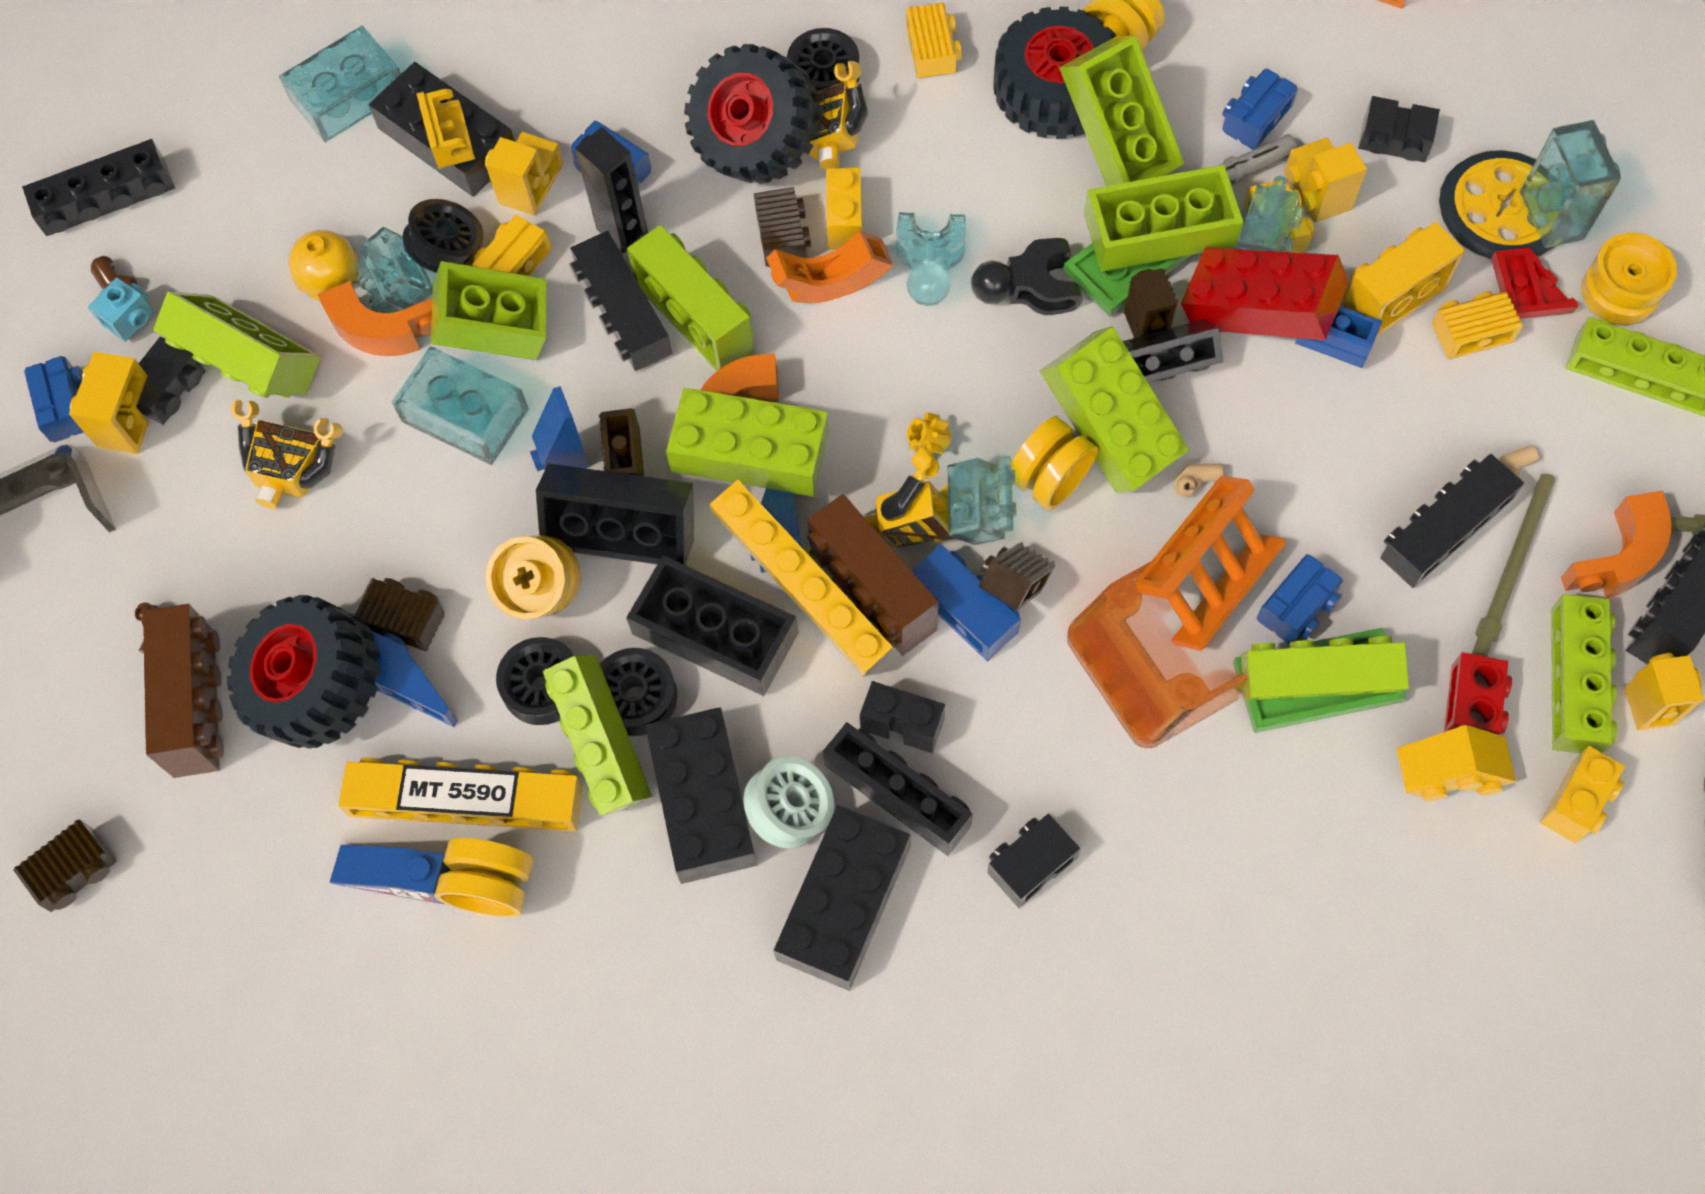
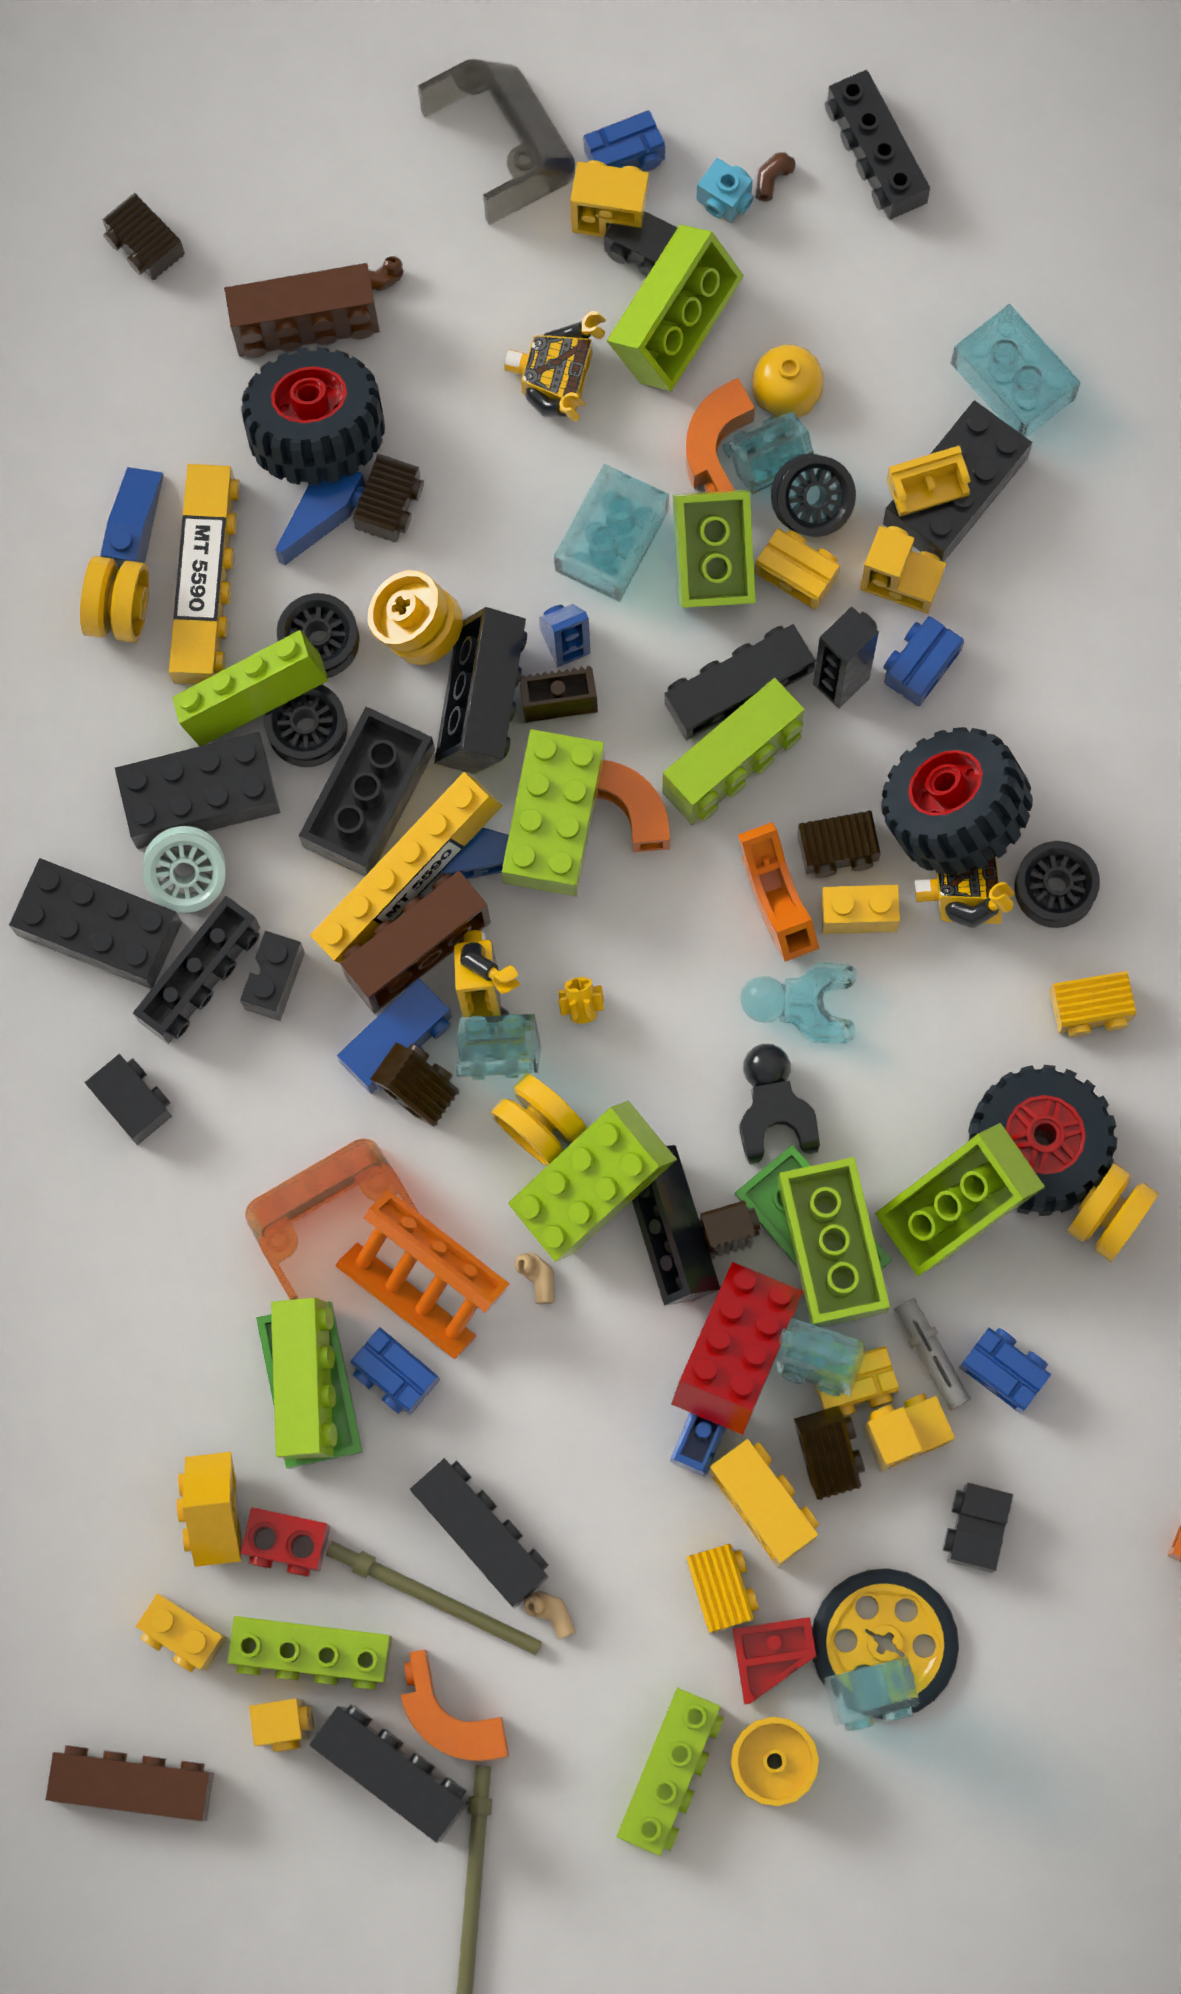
camera: 90 degrees right, 10 degrees up
none -> dark brown brick [794,1406,865,1500]

